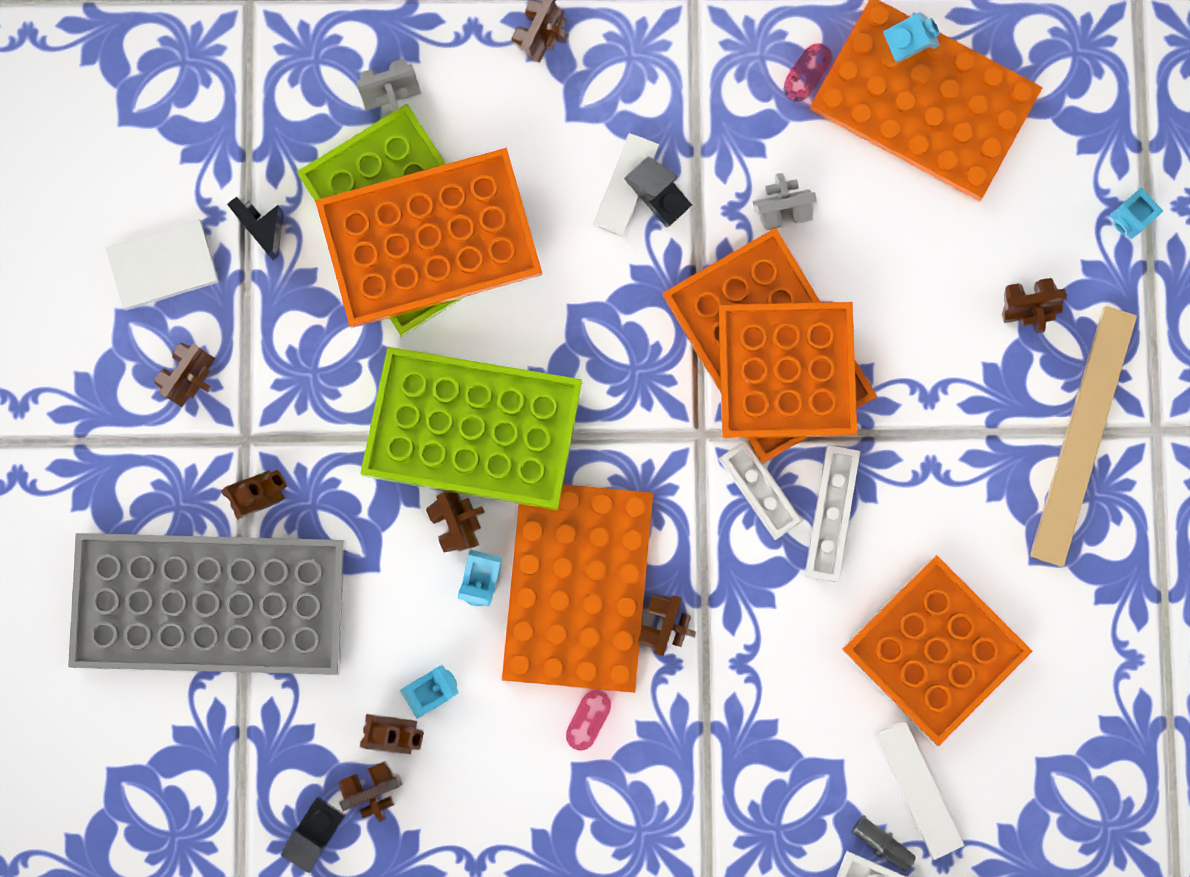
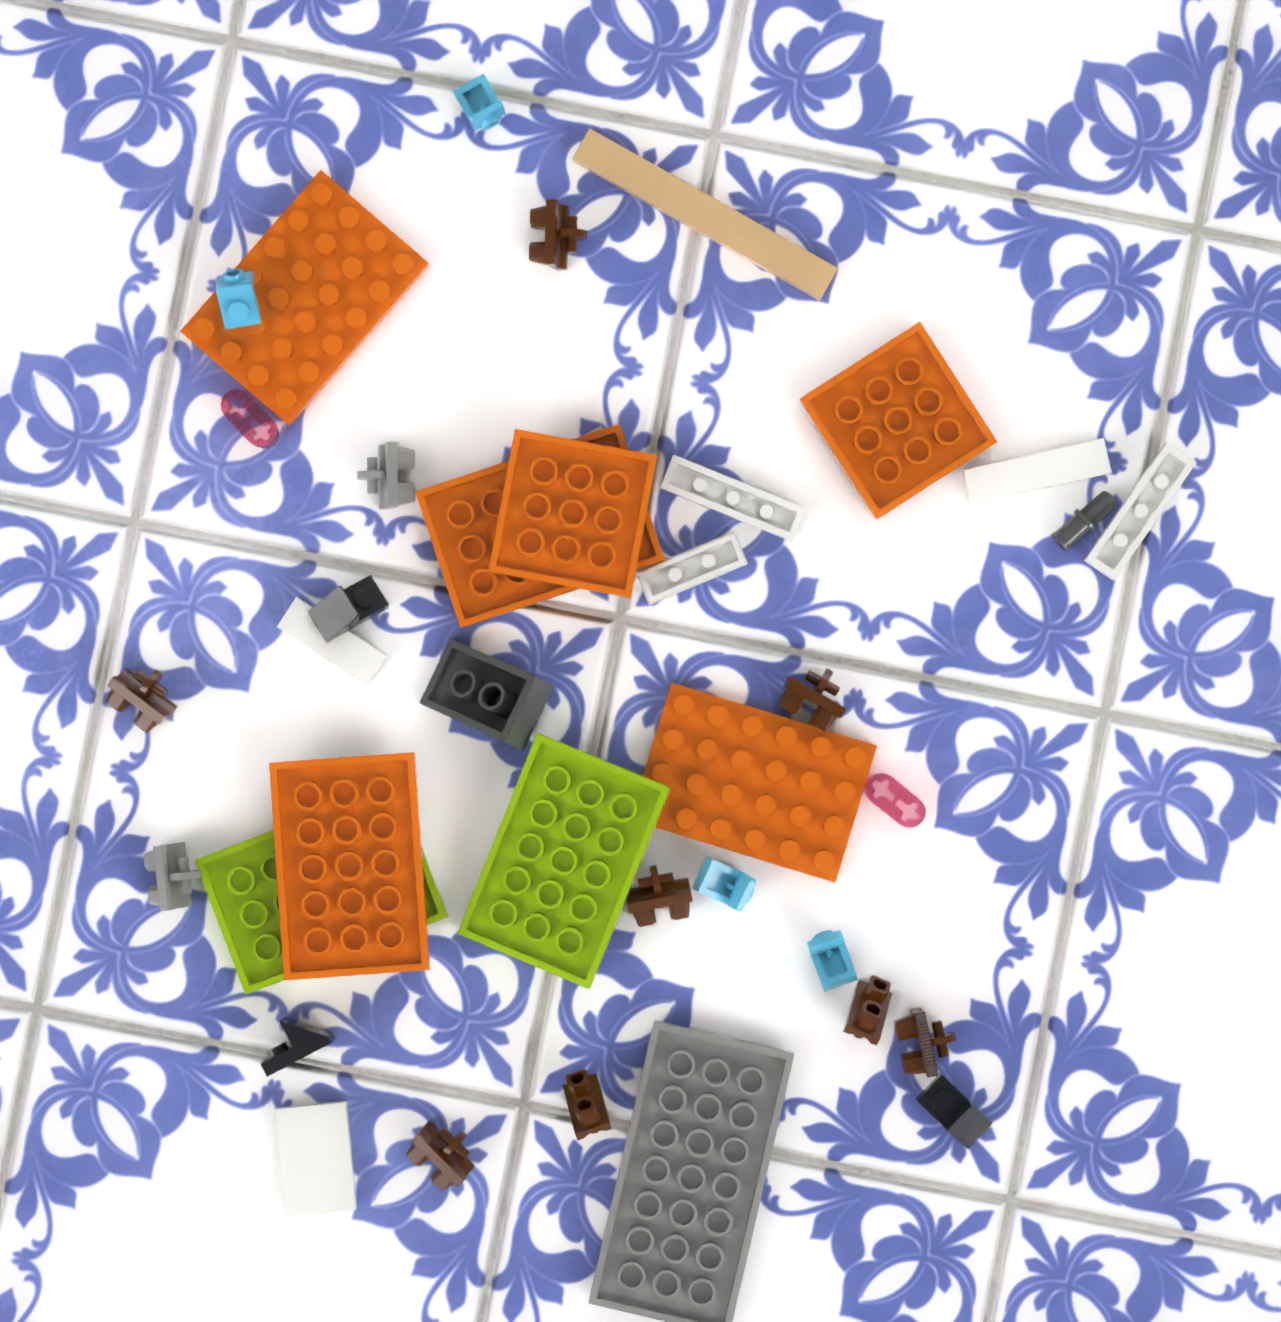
camera: 85 degrees left, 5 degrees up
none -> dark grey slope [419,639,554,751]

